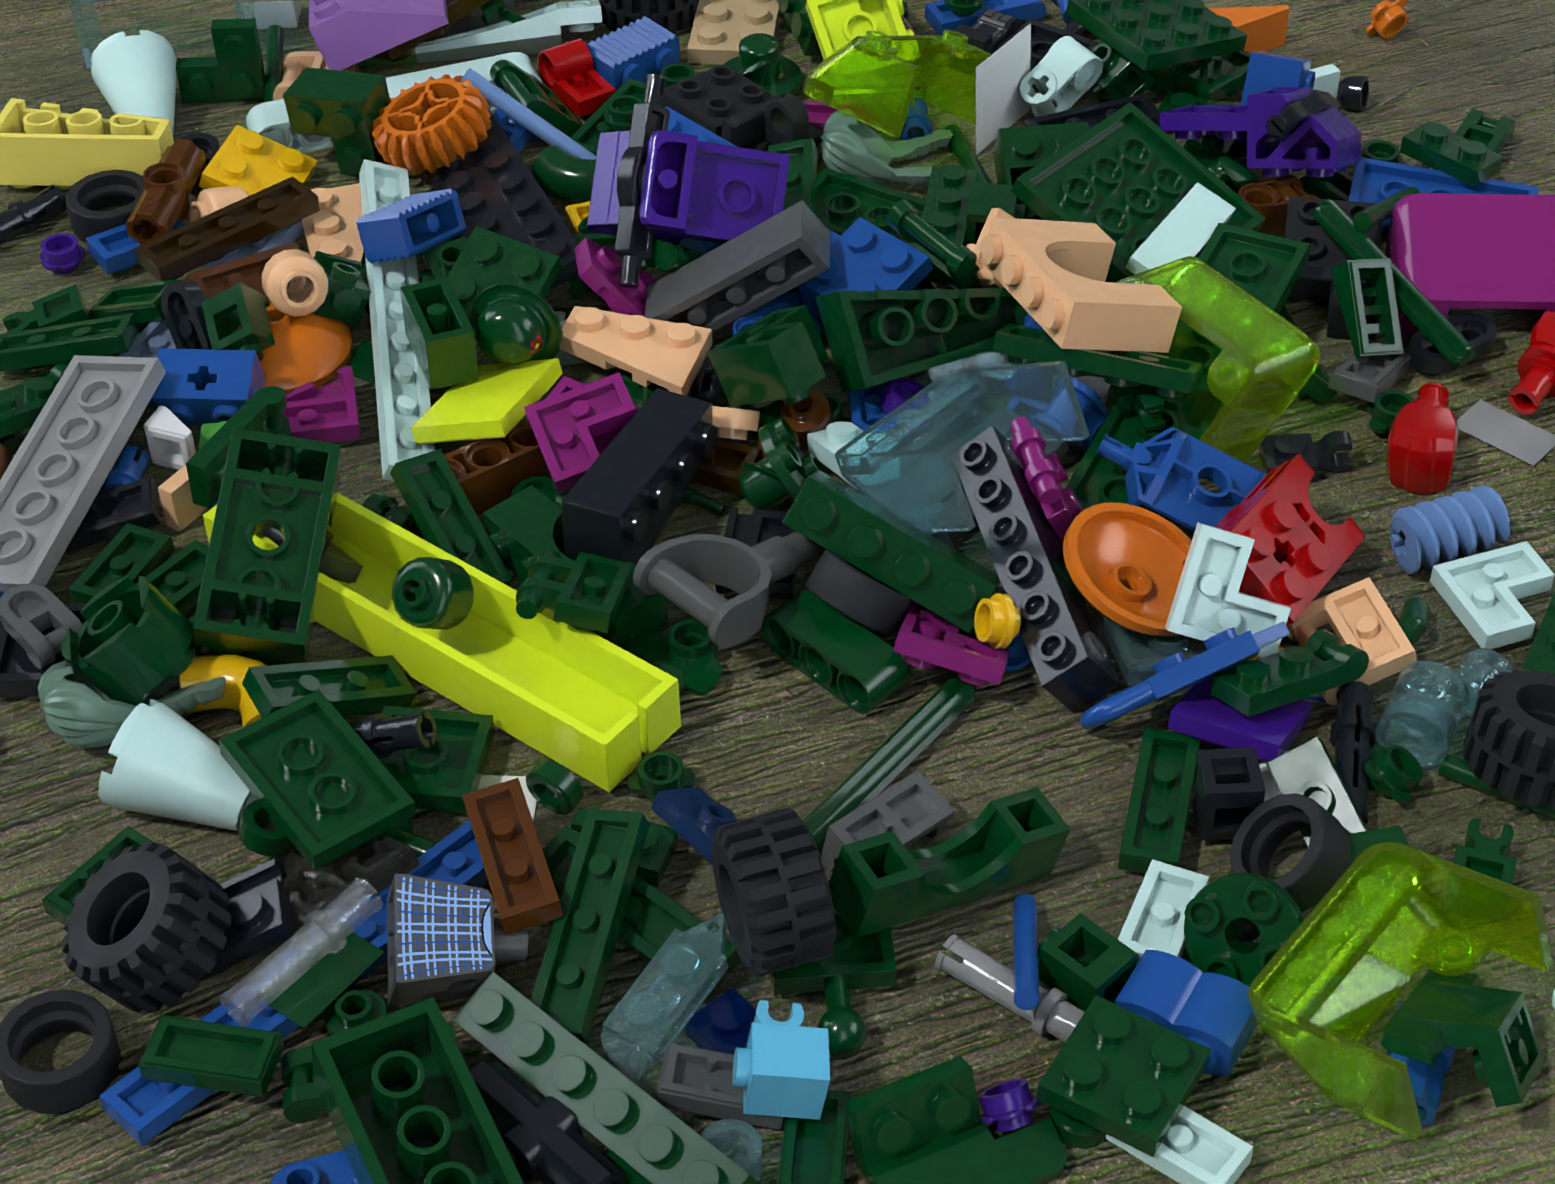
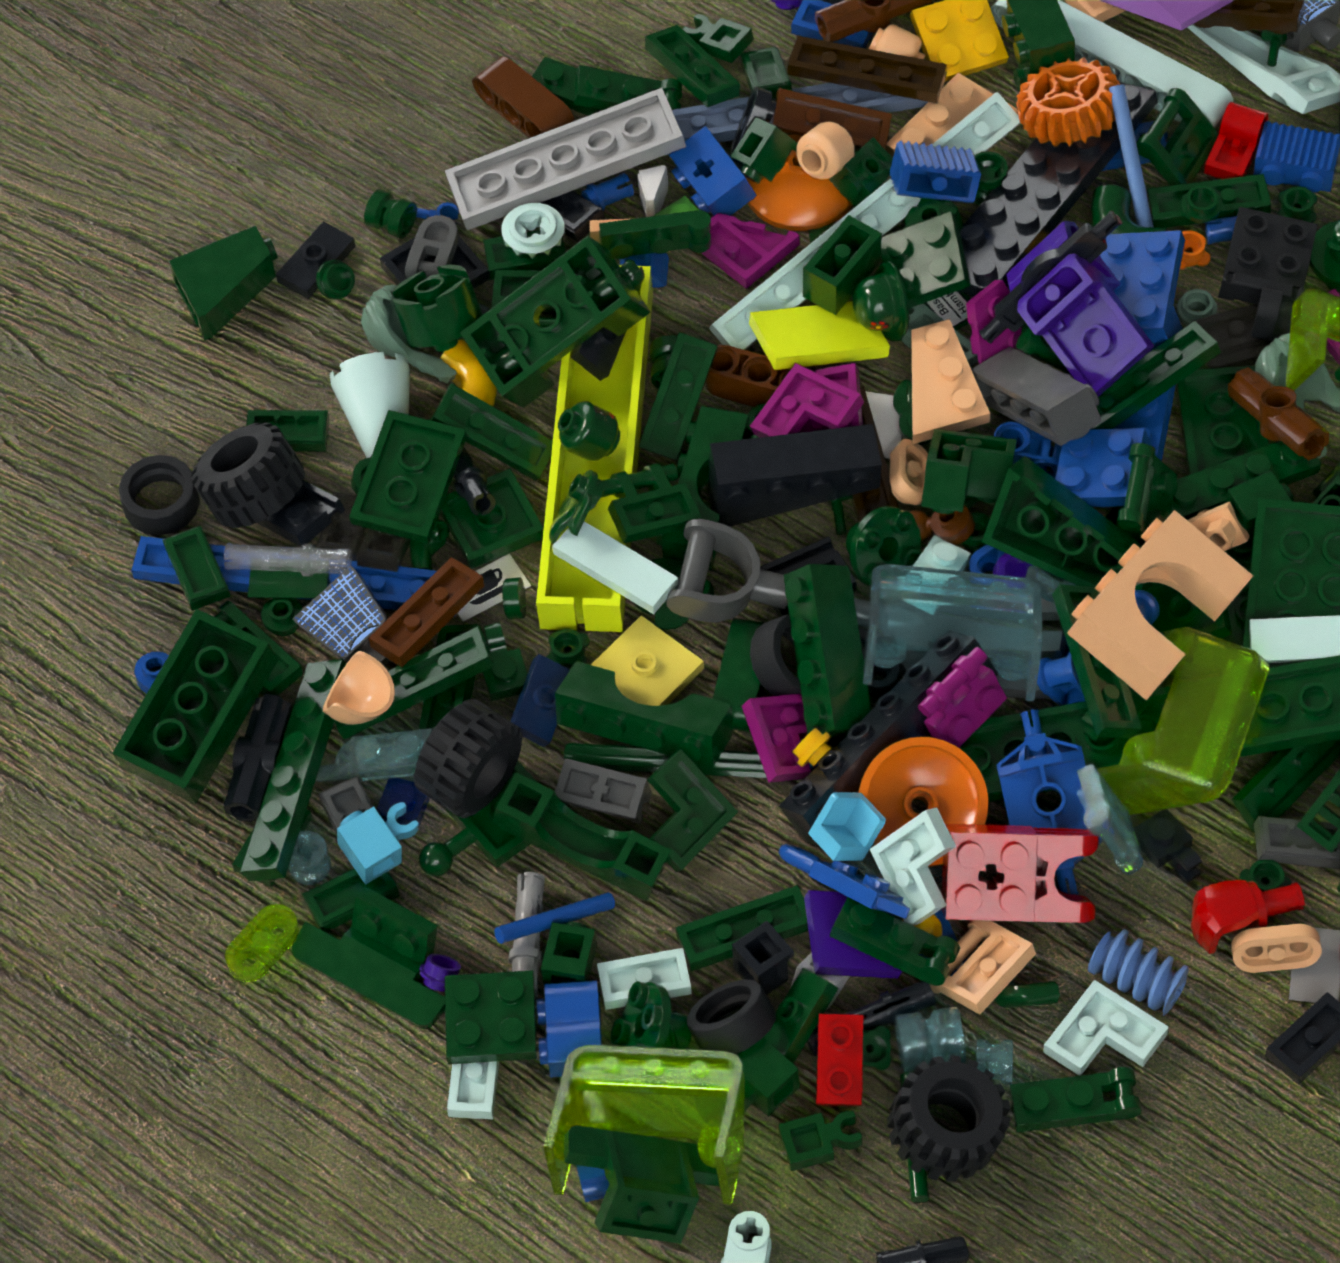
camera: 60 degrees right, 15 degrees up
none -> light nougat helmet [323,651,395,725]
none -> light aqua gear [501,203,565,259]
none -> dark green plate [549,470,605,544]
none -> light aqua tile [552,521,678,614]
none -> dark green arch [555,661,732,768]
none -> light yellow plate [591,615,704,706]
none -> dark green plate [647,749,738,872]
none -> medium azure panel [808,792,886,861]
none -> red plate [816,1014,864,1107]
none -> clear light blue plate [1077,764,1143,875]
none -> reddish brown piece [1228,367,1329,461]
none -> light nougat plate [1231,924,1322,973]

